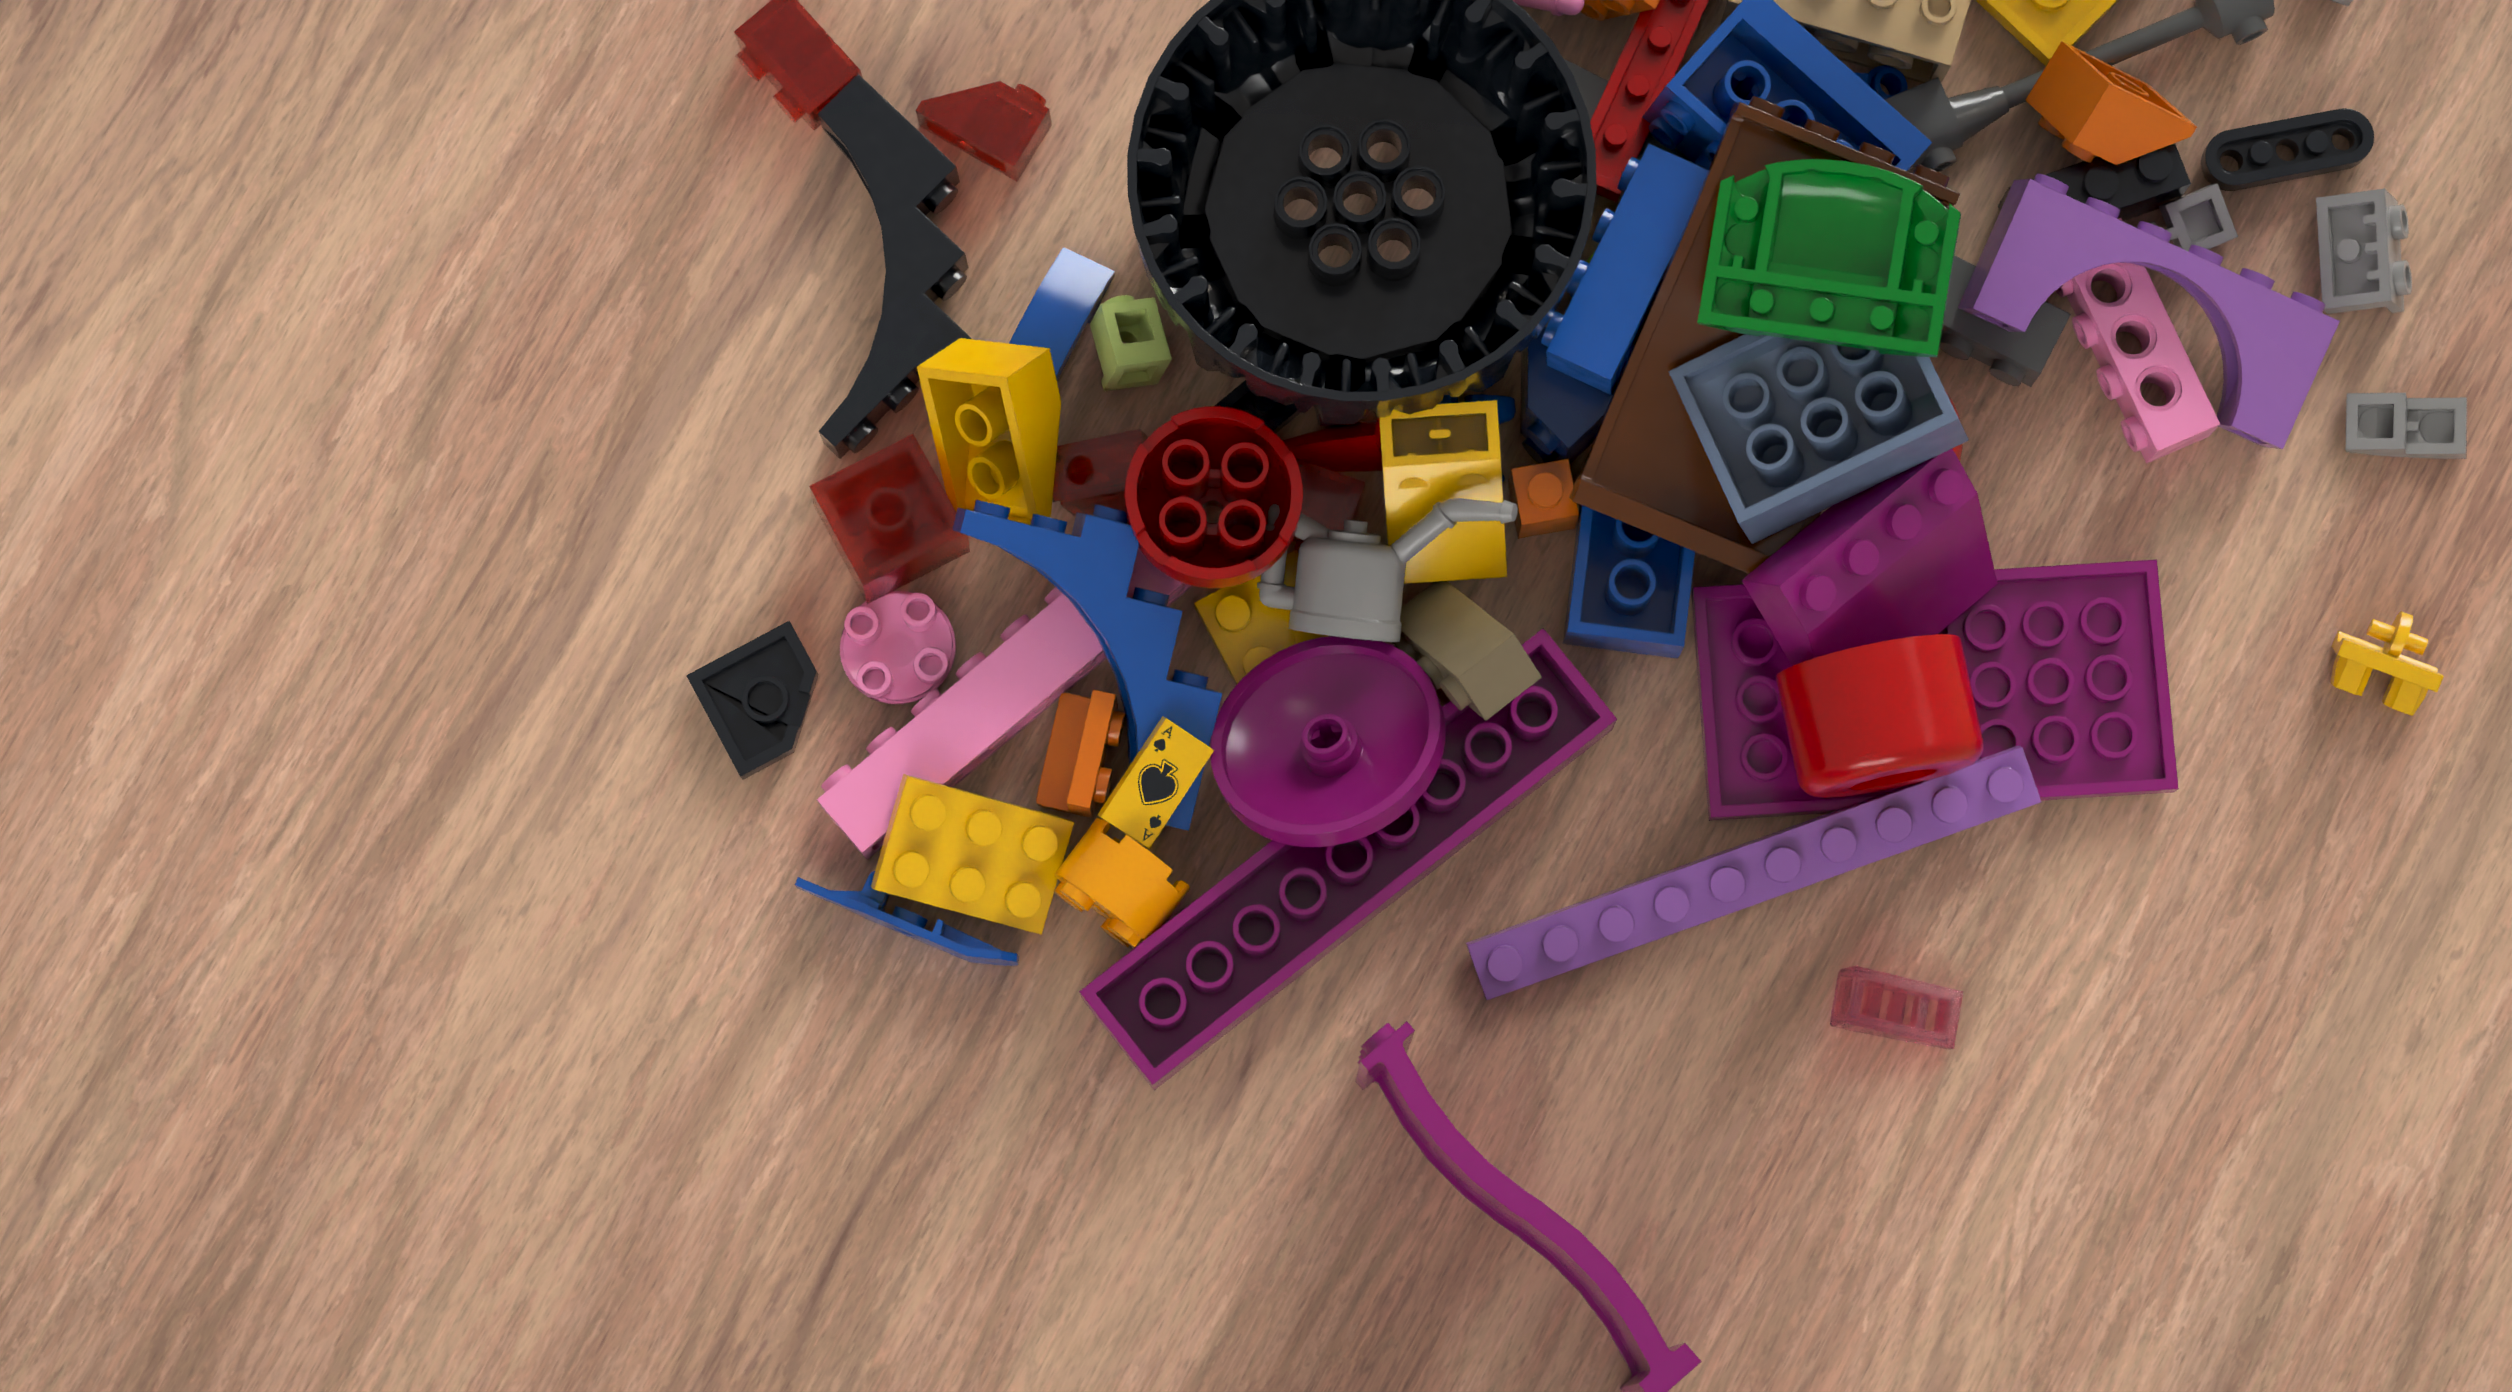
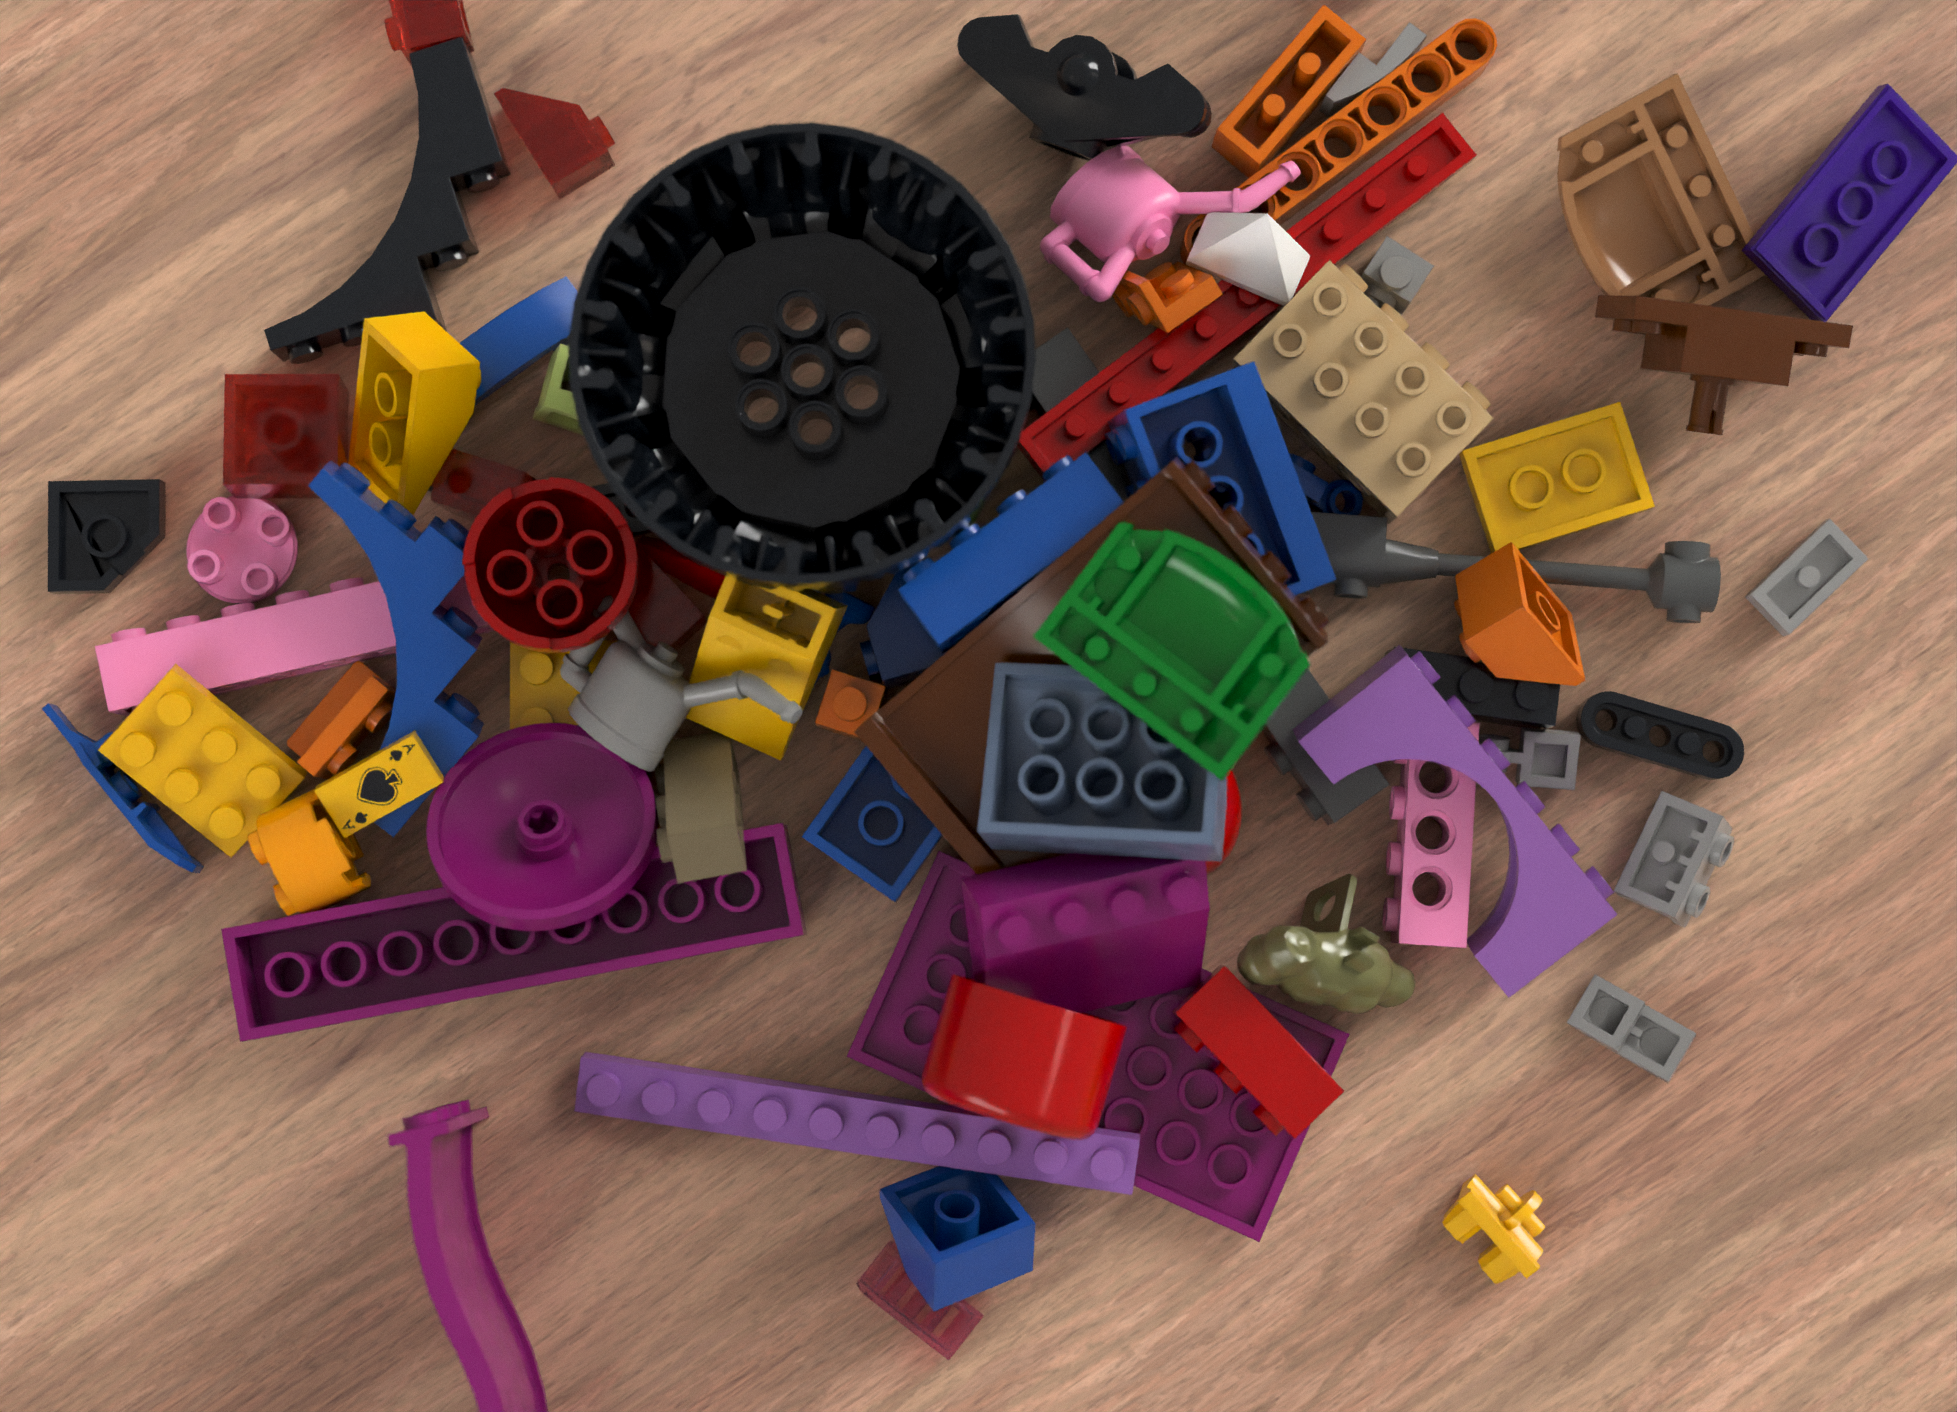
camera: 25 degrees right, 5 degrees up
none -> blue slope [880,1166,1035,1312]
none -> red brick [1171,965,1344,1139]
none -> olive piece [1237,874,1415,1014]

